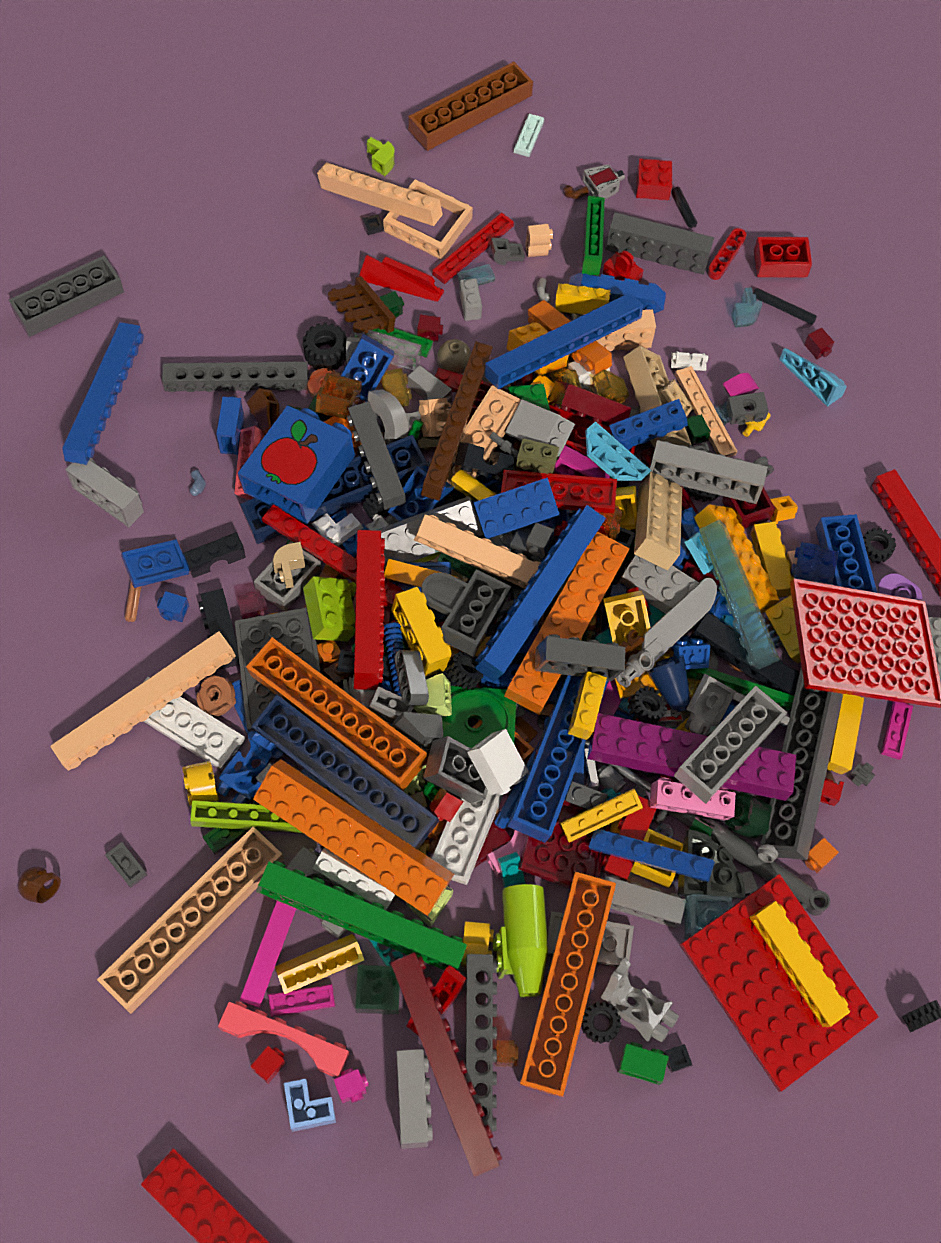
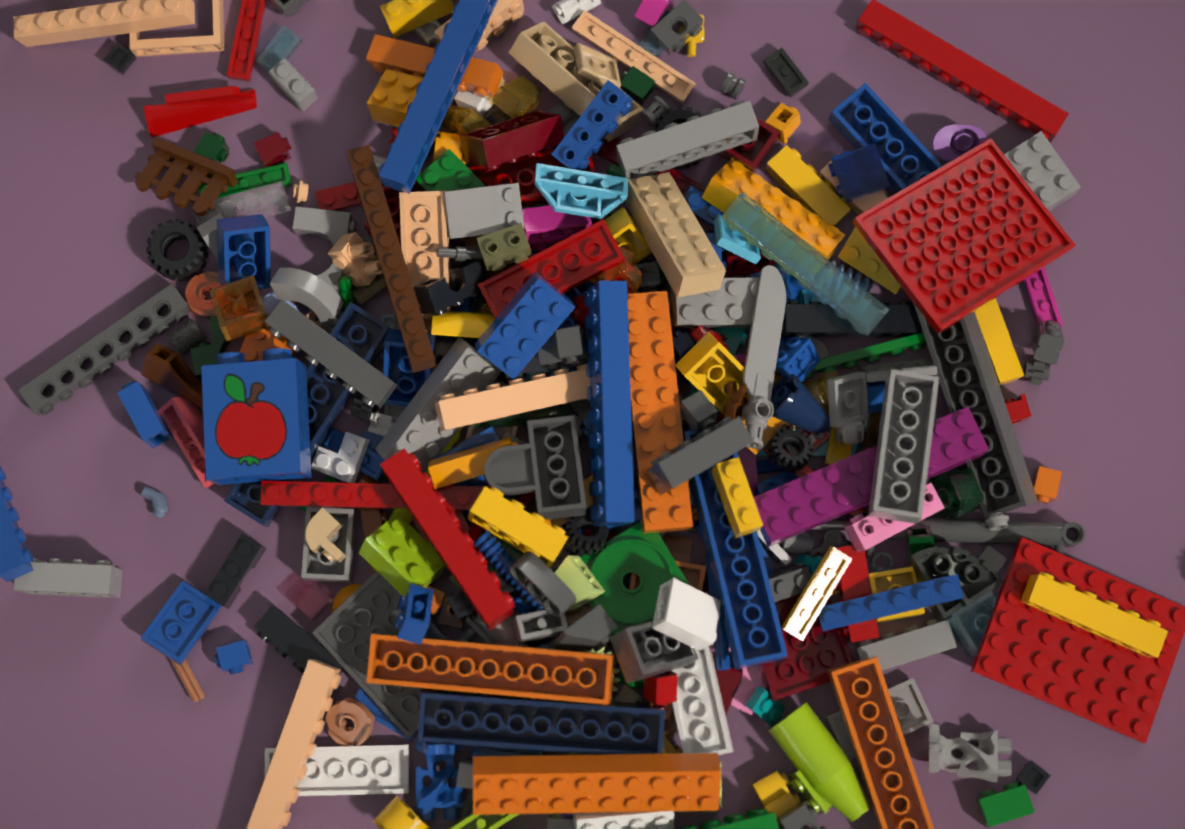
camera: 25 degrees left, 15 degrees up
clear yellow brick [381,368,412,407] -> none
dark tan cylinder [437,339,471,374] -> none
light grey arm [537,278,550,302] -> none
black tyre [581,1002,621,1044] -> none
black tyre [863,528,896,564] -> none
none -> dark grey piece [168,319,206,355]
none -> light nougat plate [293,180,309,203]
none -> blue brick [395,584,434,644]
none -> dark grey brick [680,390,718,434]
none -> pearl dark grey plate [763,47,809,98]
none -> dark grey brick [1031,320,1064,365]

